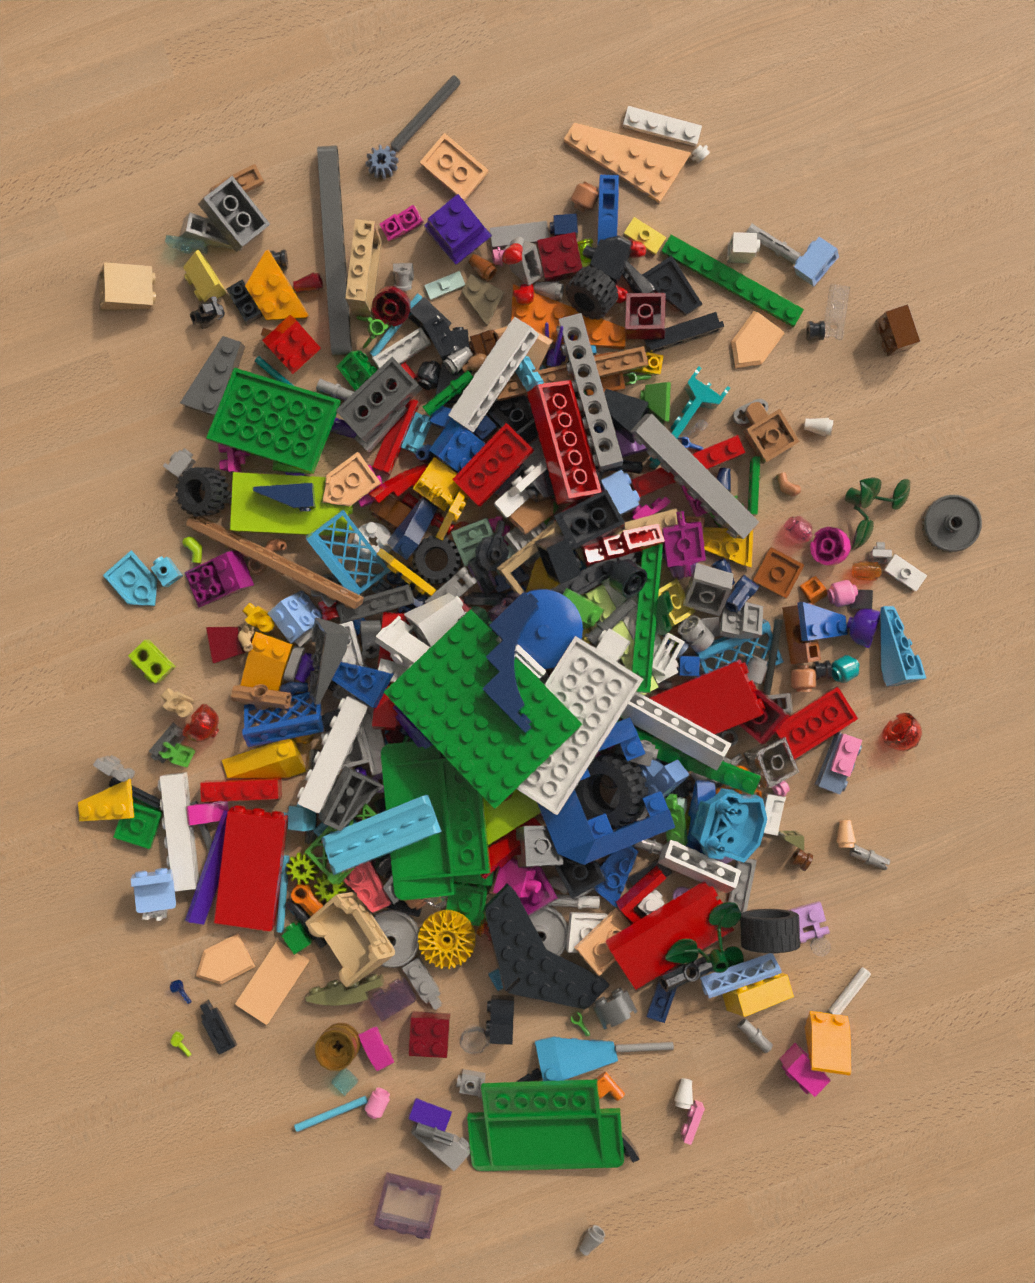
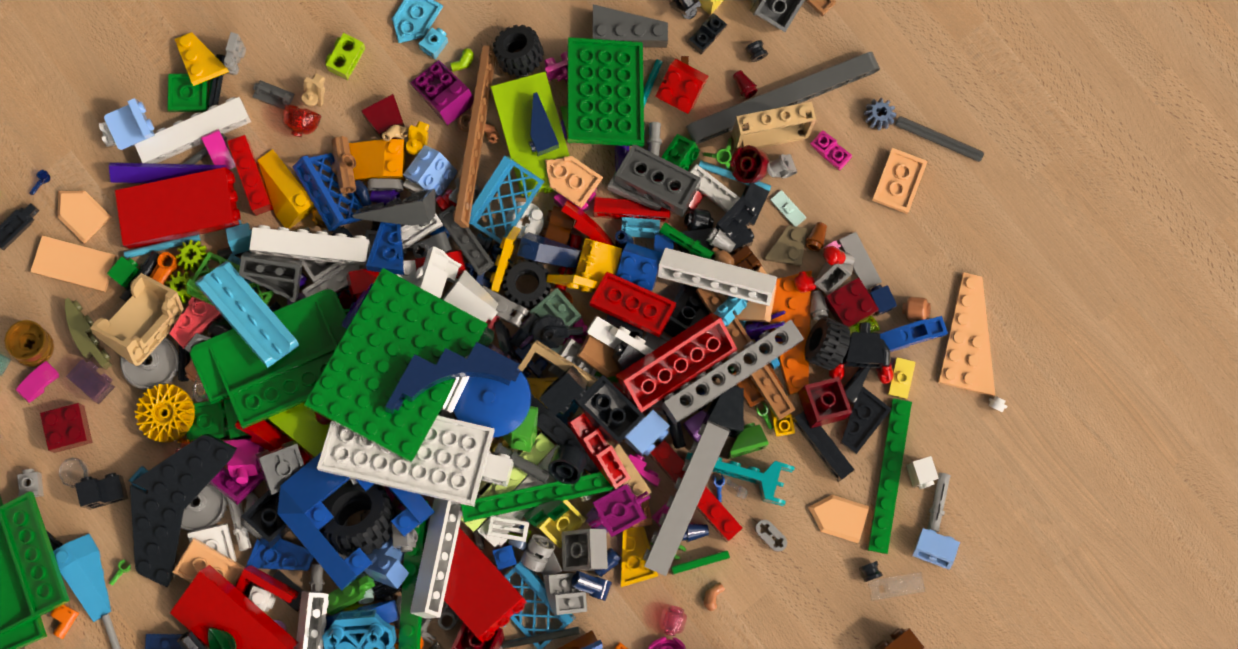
camera: 65 degrees right, 10 degrees down
bright green plate [159,742,196,767] -> none
light grey brick [163,448,196,478] -> none
light orange wing [245,249,309,320] -> none
light grey hinge [402,956,442,1010] -> none
dark purple piece [424,194,492,265] -> none
dark blue brick [473,415,497,442] -> none
dark grey brick [593,987,638,1030] -> none
white plate [623,106,702,147] -> none
medium nougat brick [743,402,800,464] -> none
light grey brick [747,656,768,685] -> none
dark orange plate [752,547,805,599] -> none
white cone [804,418,833,437] -> none

